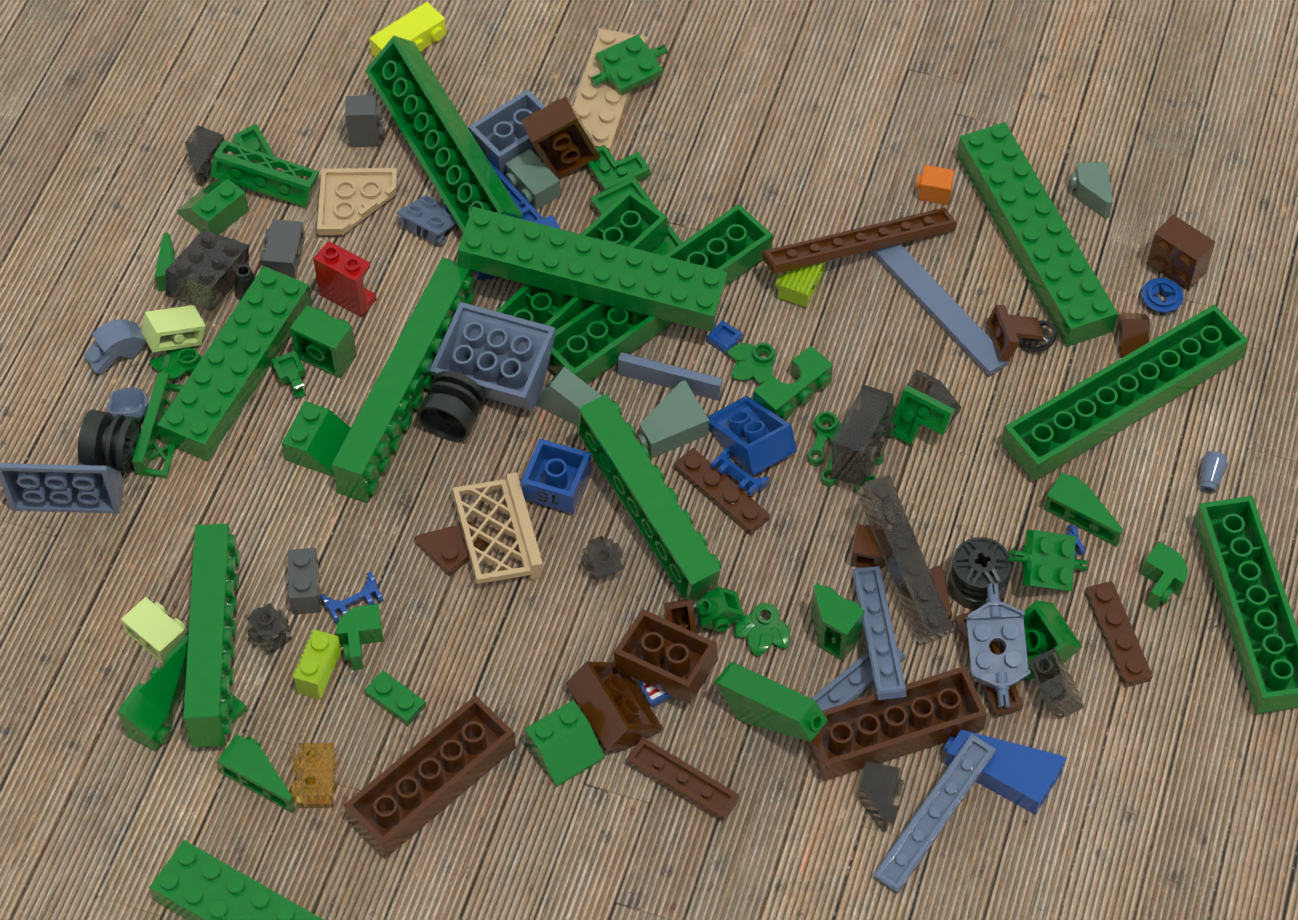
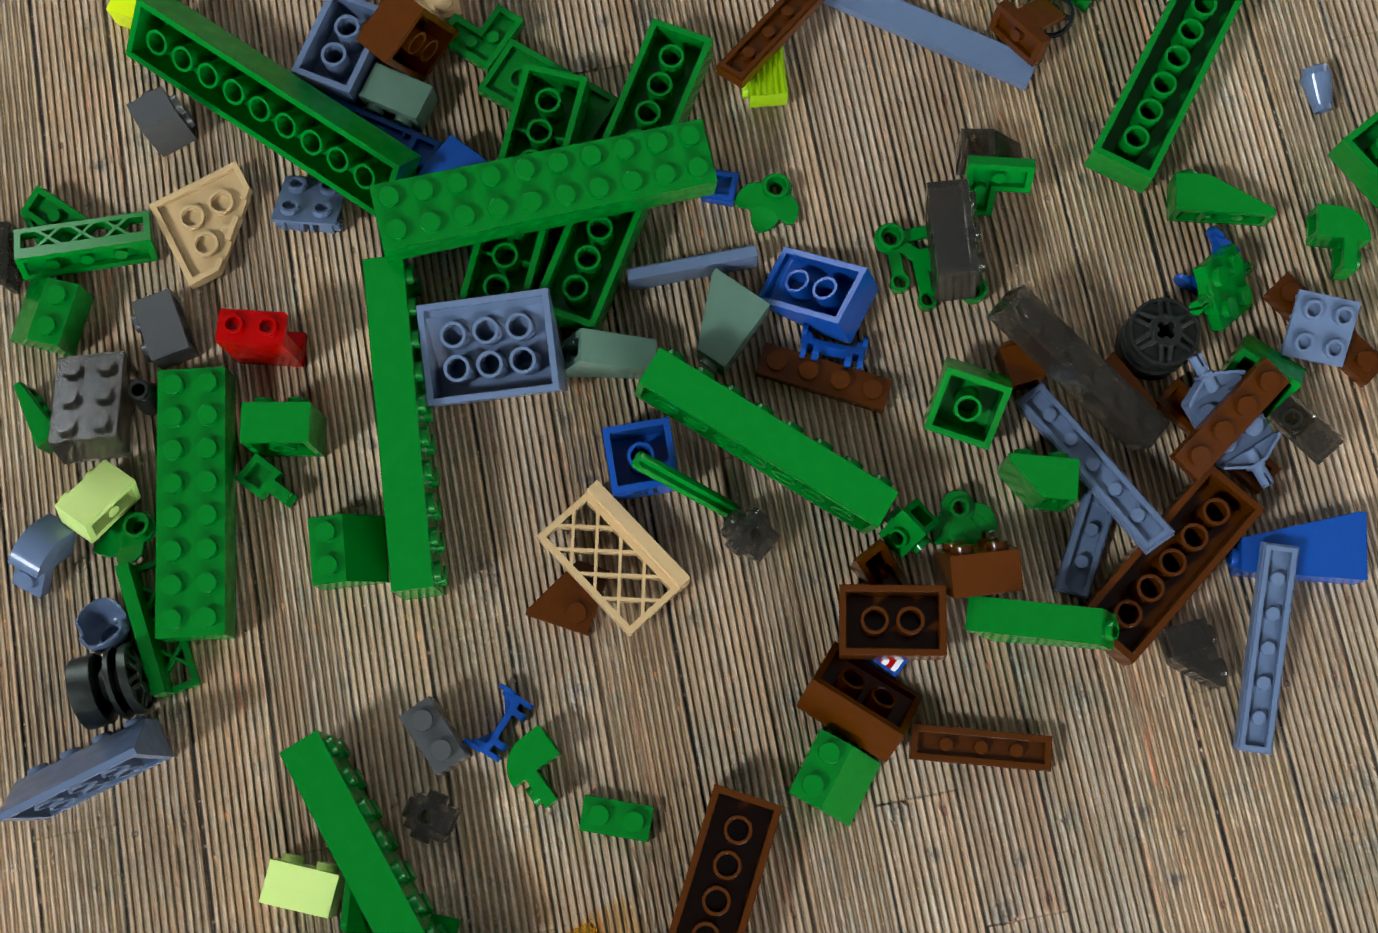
camera: 25 degrees left, 20 degrees up
lime brick [292,630,341,699] -> none
pearl dark grey wheel [417,371,486,442] -> none
green arch [753,345,833,419] -> none
none -> green axle [631,451,740,520]
none -> green brick [924,356,1013,450]
none -> reddish brown brick [934,537,1024,599]
none -> reddish brown plate [1169,357,1290,481]
none -> sand blue hinge [1280,289,1362,368]

